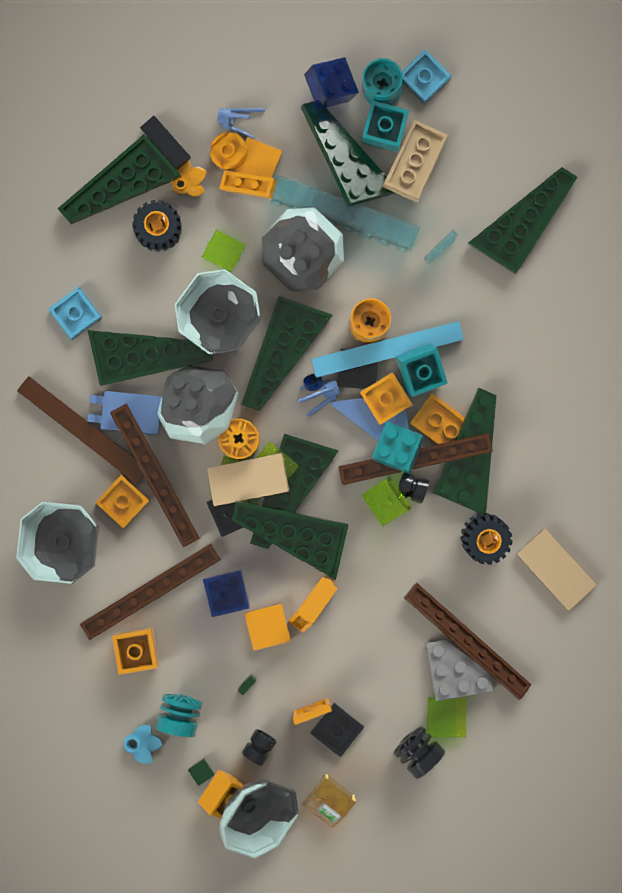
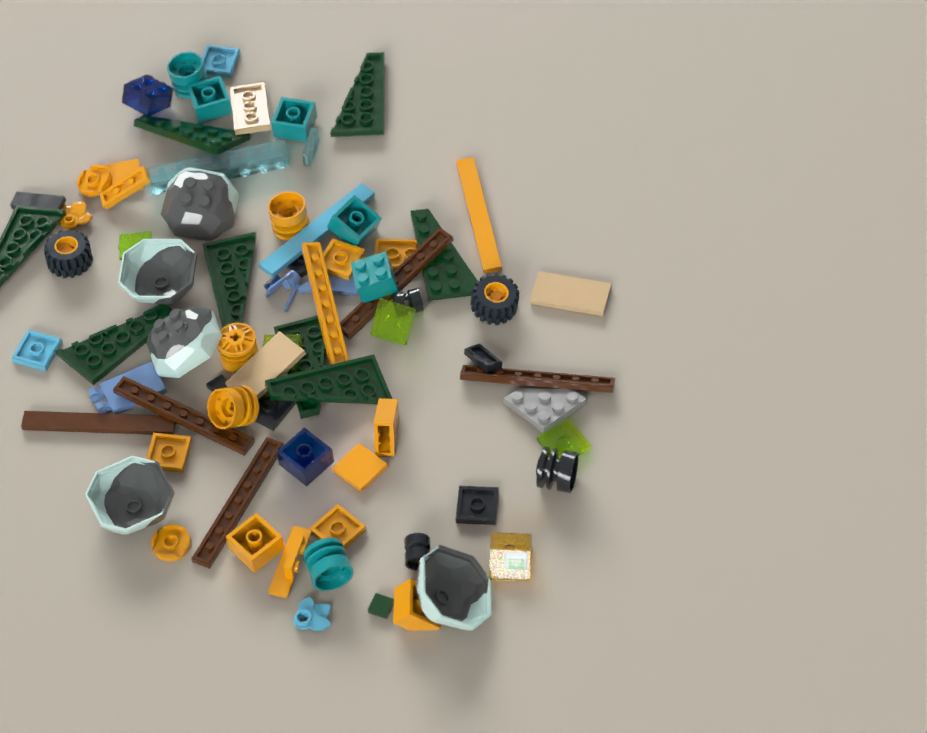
camera: 25 degrees left, 35 degrees down
medium blue plant [218,107,265,139] -> none
dark green tile [238,674,257,695] -> none
light orange tile [293,698,332,725] -> none
none -> light orange tile [151,524,191,562]
none -> black tile [206,374,228,392]
none -> light orange wheel [207,385,259,429]
none -> light orange bracket [268,526,312,598]
none -> teal brick [271,97,317,142]
none -> light orange tile [301,242,349,365]
none -> light orange tile [309,504,366,549]
none -> light orange tile [456,157,502,274]
none -> black tile [464,343,503,373]

